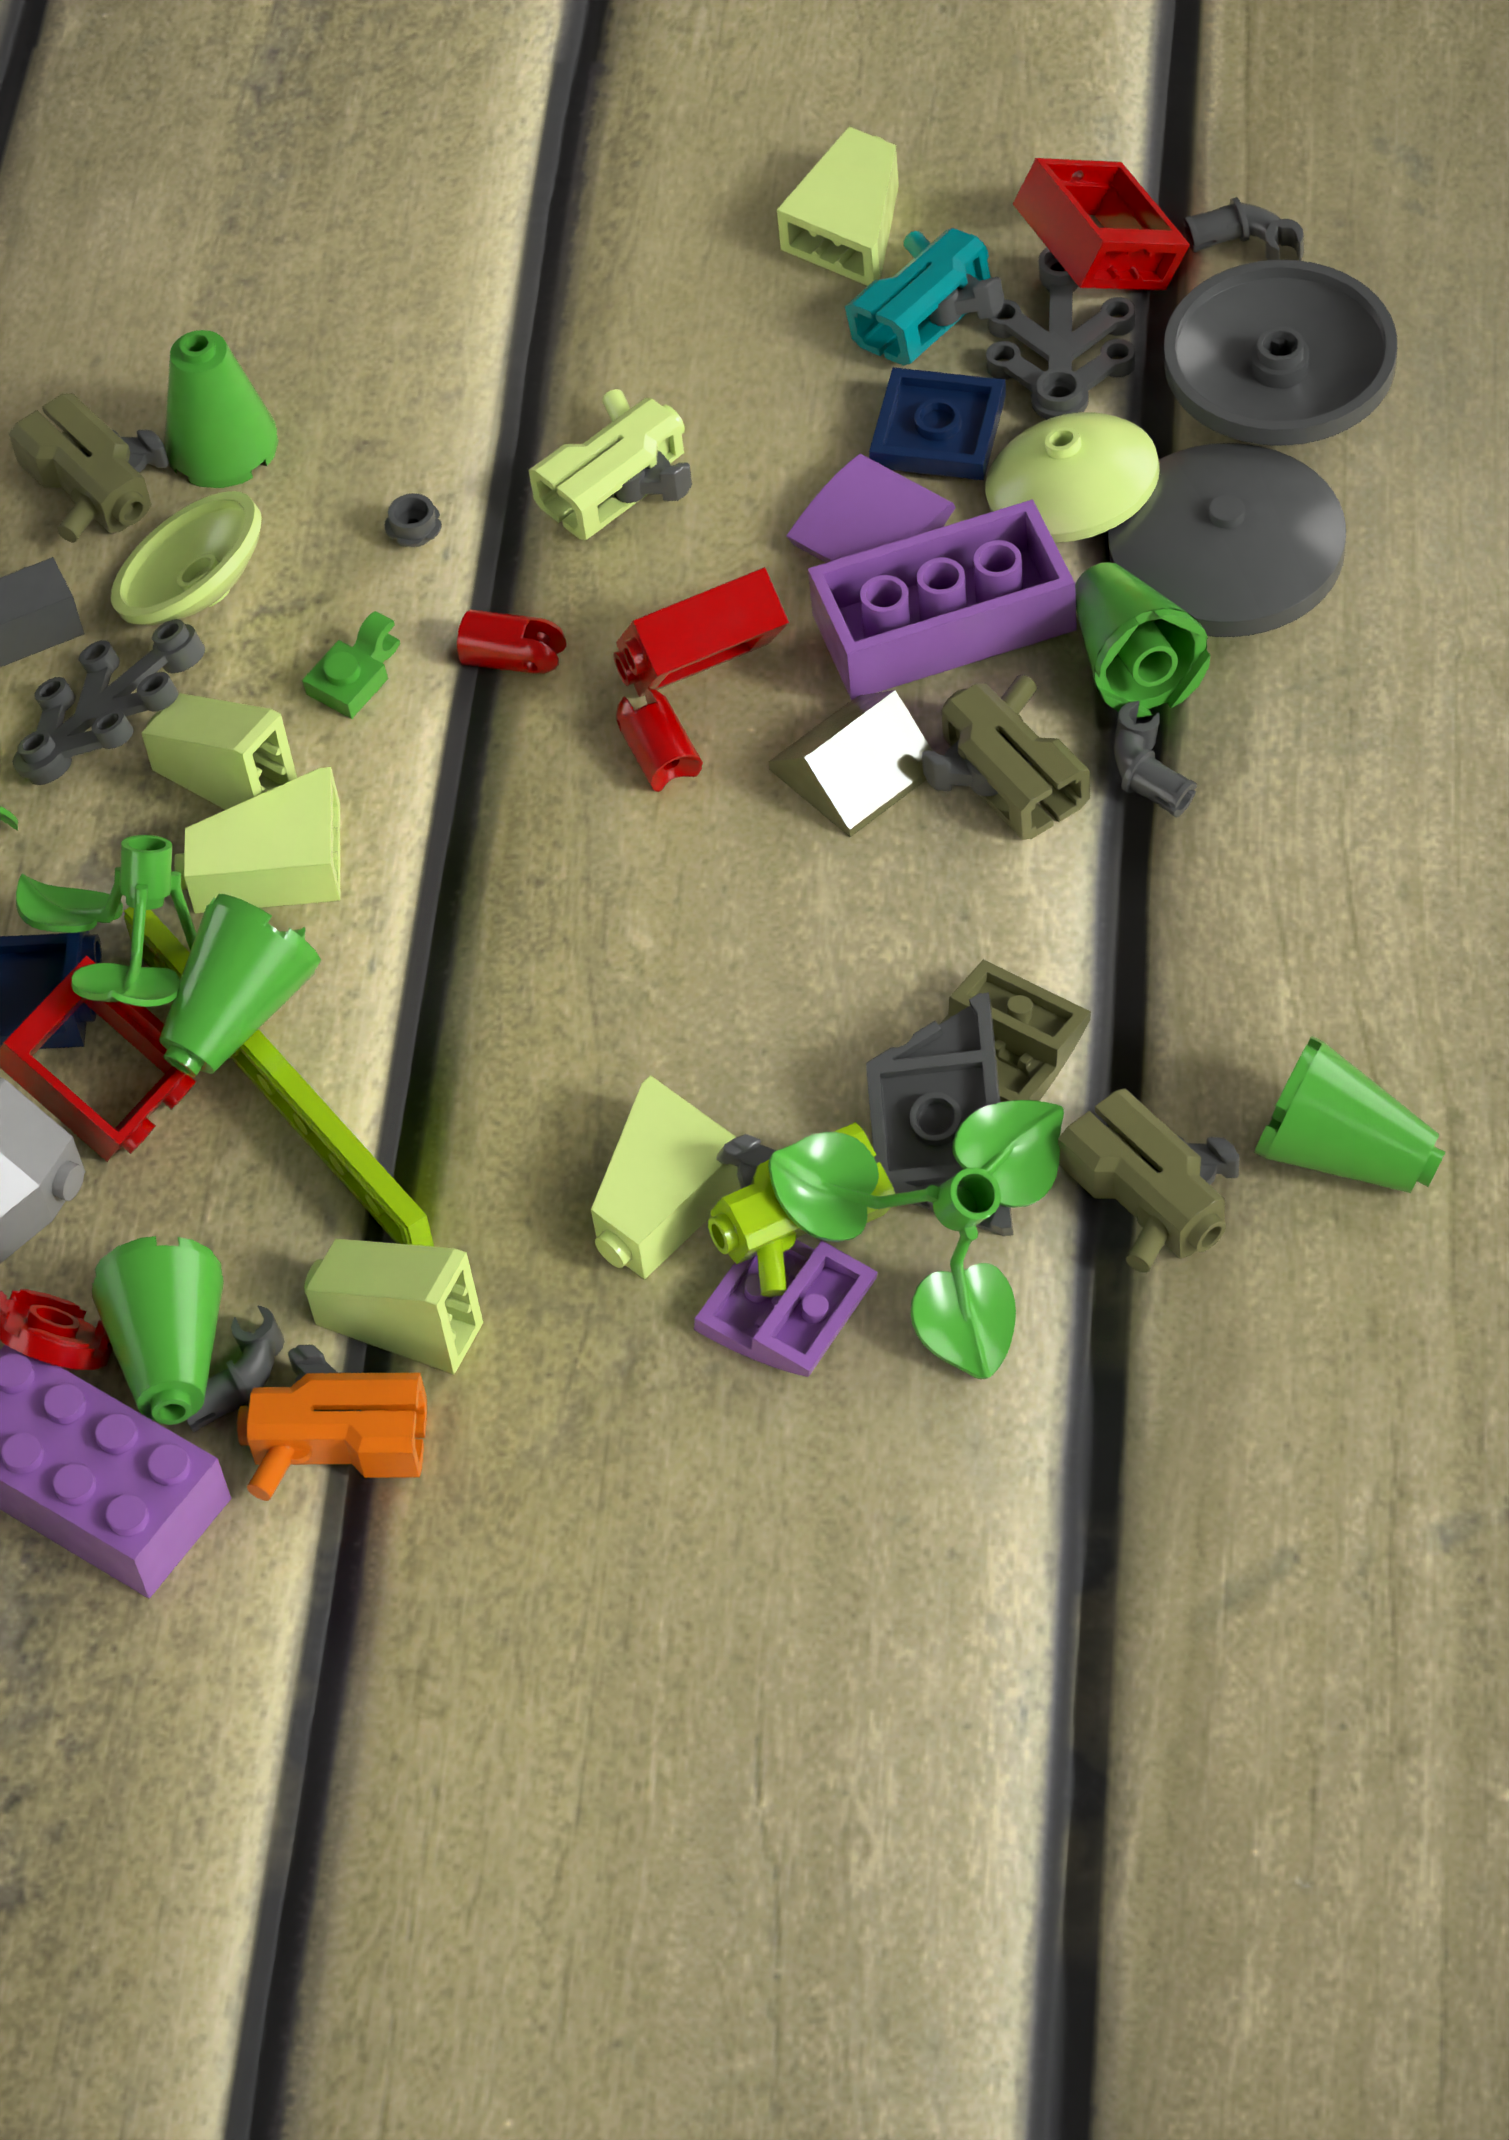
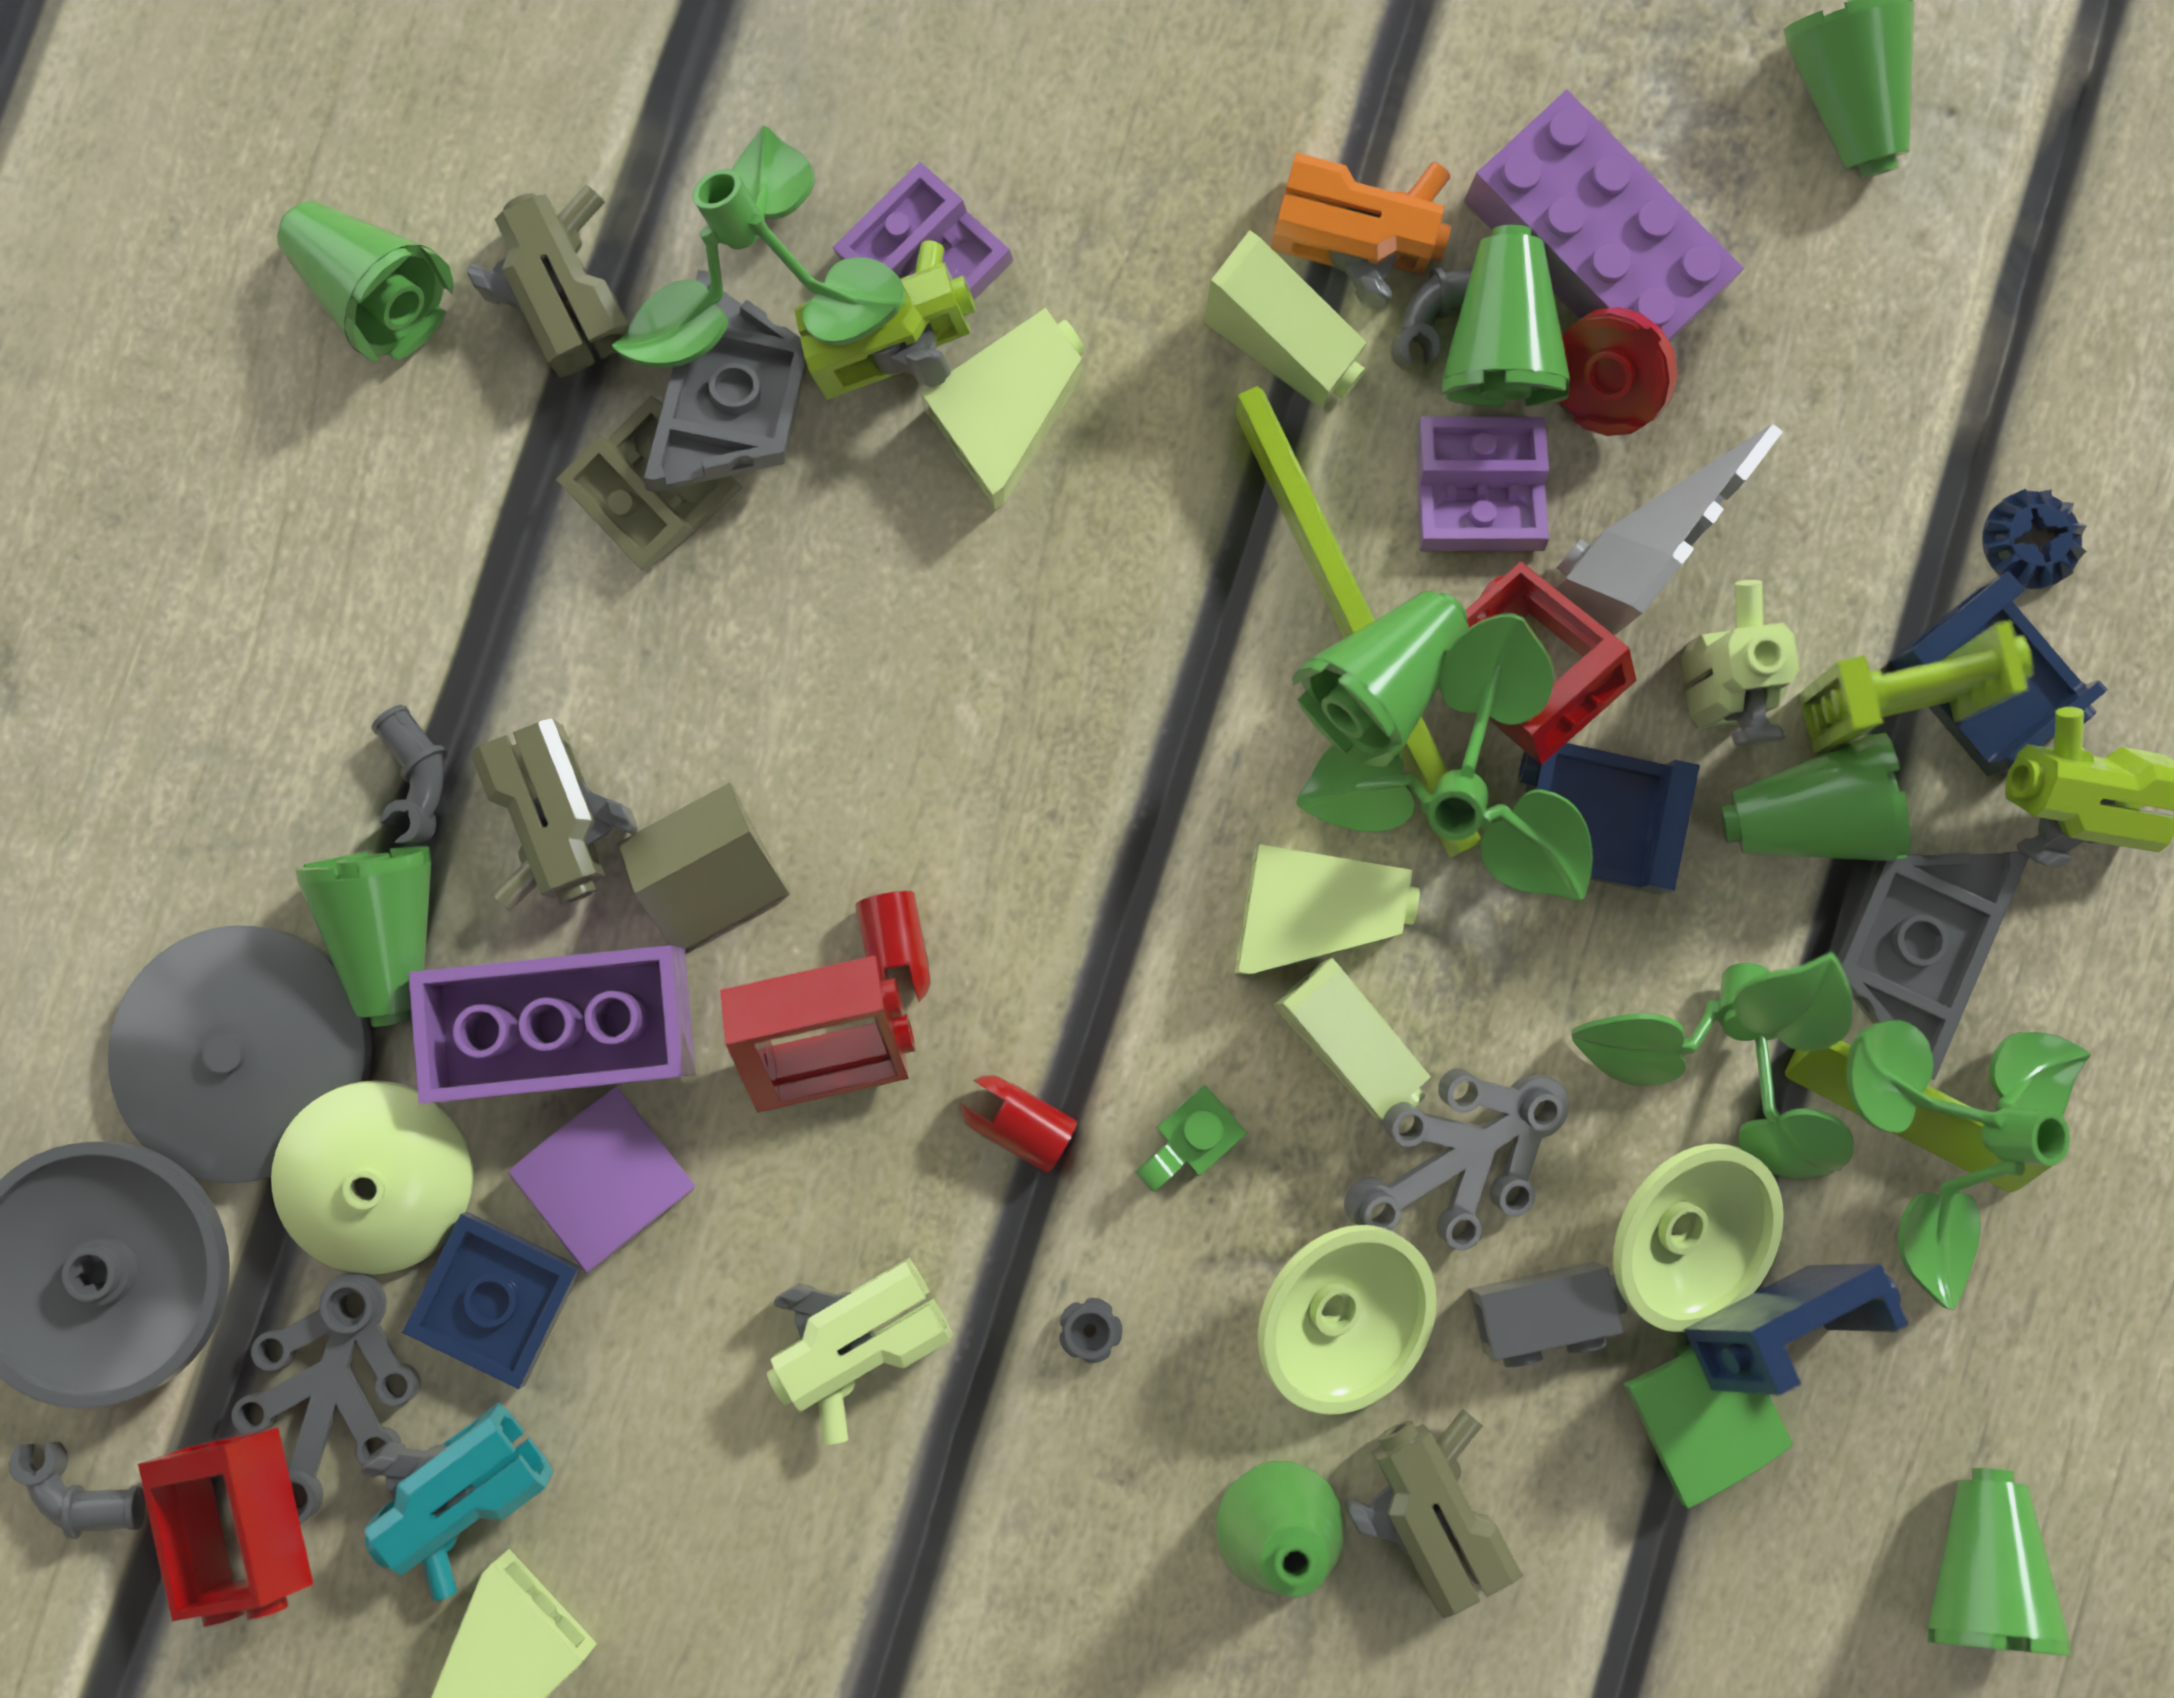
camera: 175 degrees left, 30 degrees up
none -> medium lavender slope [1417,417,1549,551]

